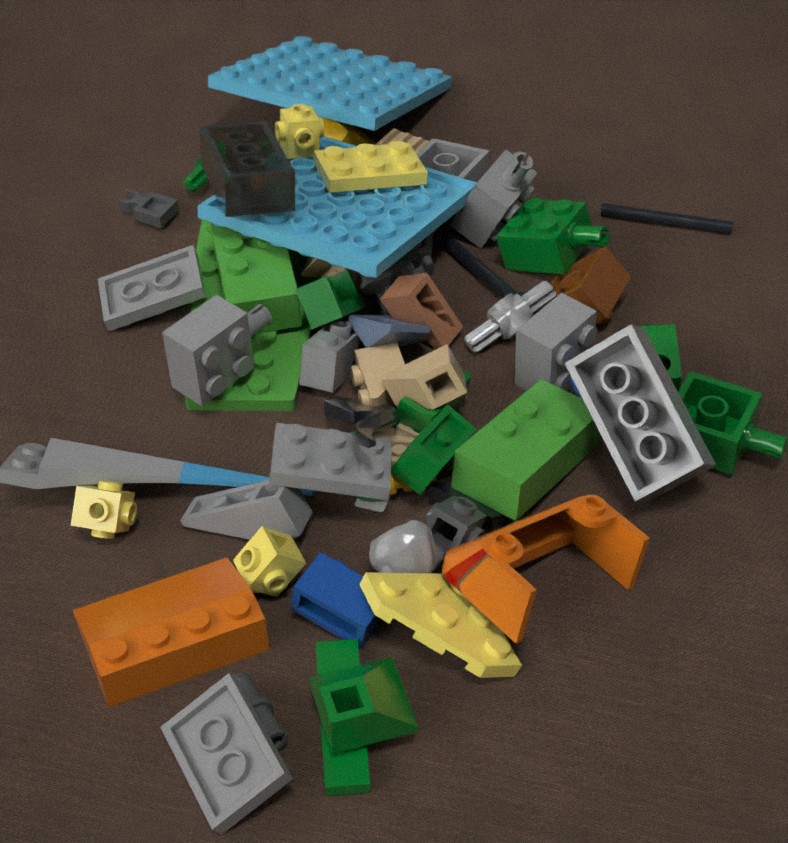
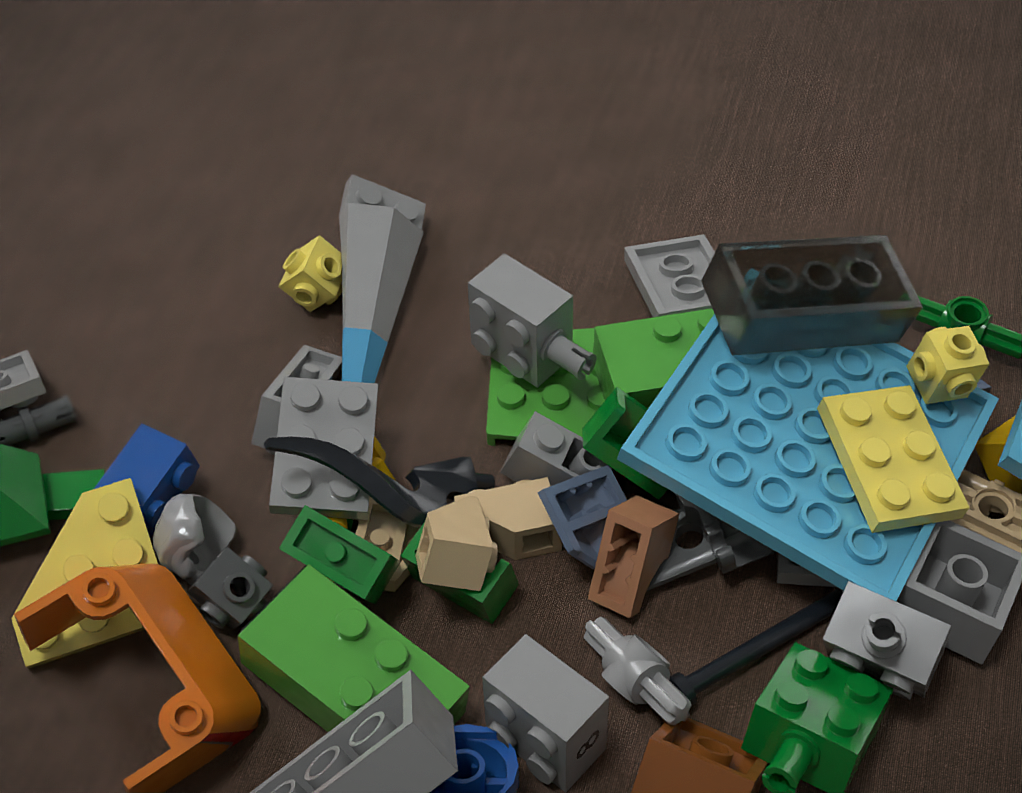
camera: 90 degrees right, 5 degrees up
orange slope [72,557,270,708] -> none
light yellow brick [233,526,306,597] -> none

